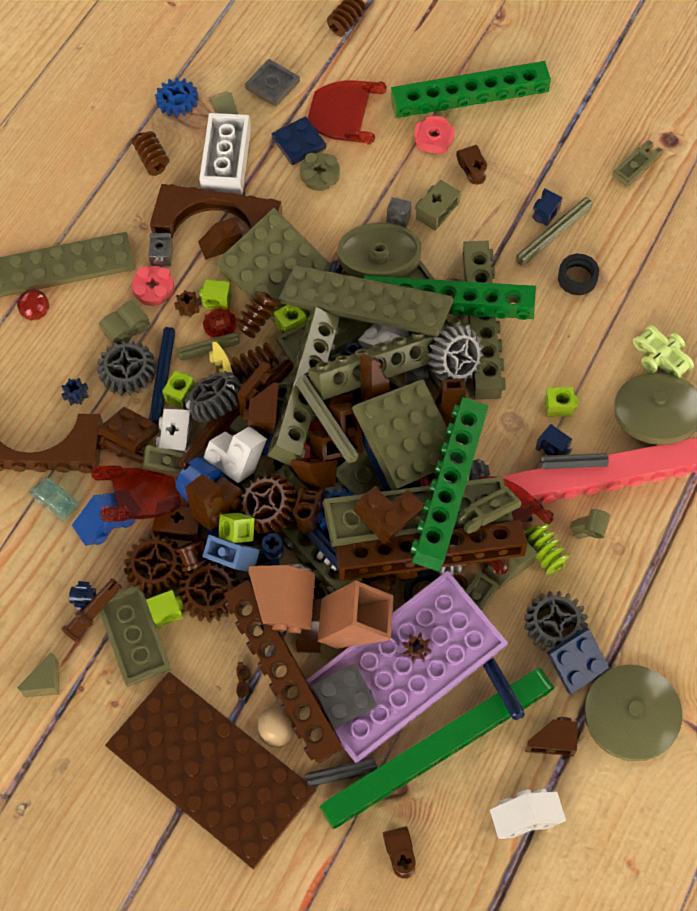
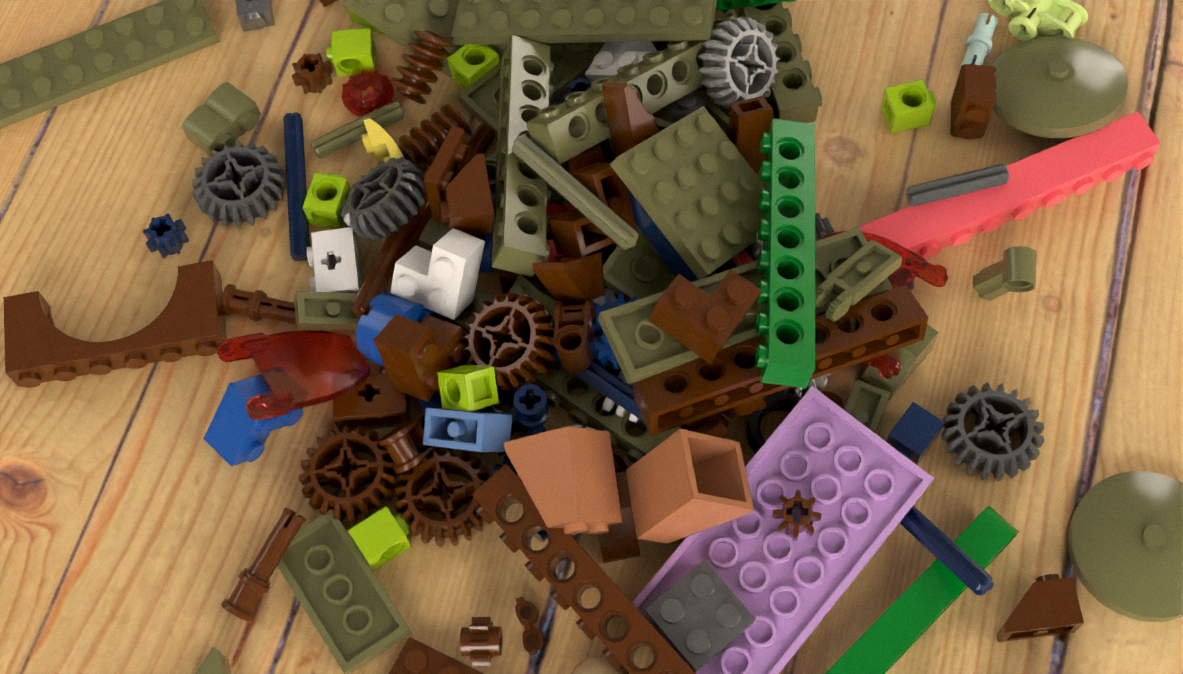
camera: 10 degrees left, 0 degrees up
clear red hair [17,289,50,321] -> none
clear light blue slope [29,476,80,521] -> none
dark blue gear [69,581,96,610] -> none
reddish brown plate [98,407,160,453] -> none
coral plate [132,266,174,306] -> none
lime piece [524,524,570,575] -> none
dark blue brick [535,424,572,456] -> none
plate [547,627,610,694] -> none
none -> reddish brown gear [460,617,503,666]
none -> dark blue brick [886,402,945,465]
none -> reddish brown brick [951,64,997,139]
none -> light aqua pin [959,13,998,70]

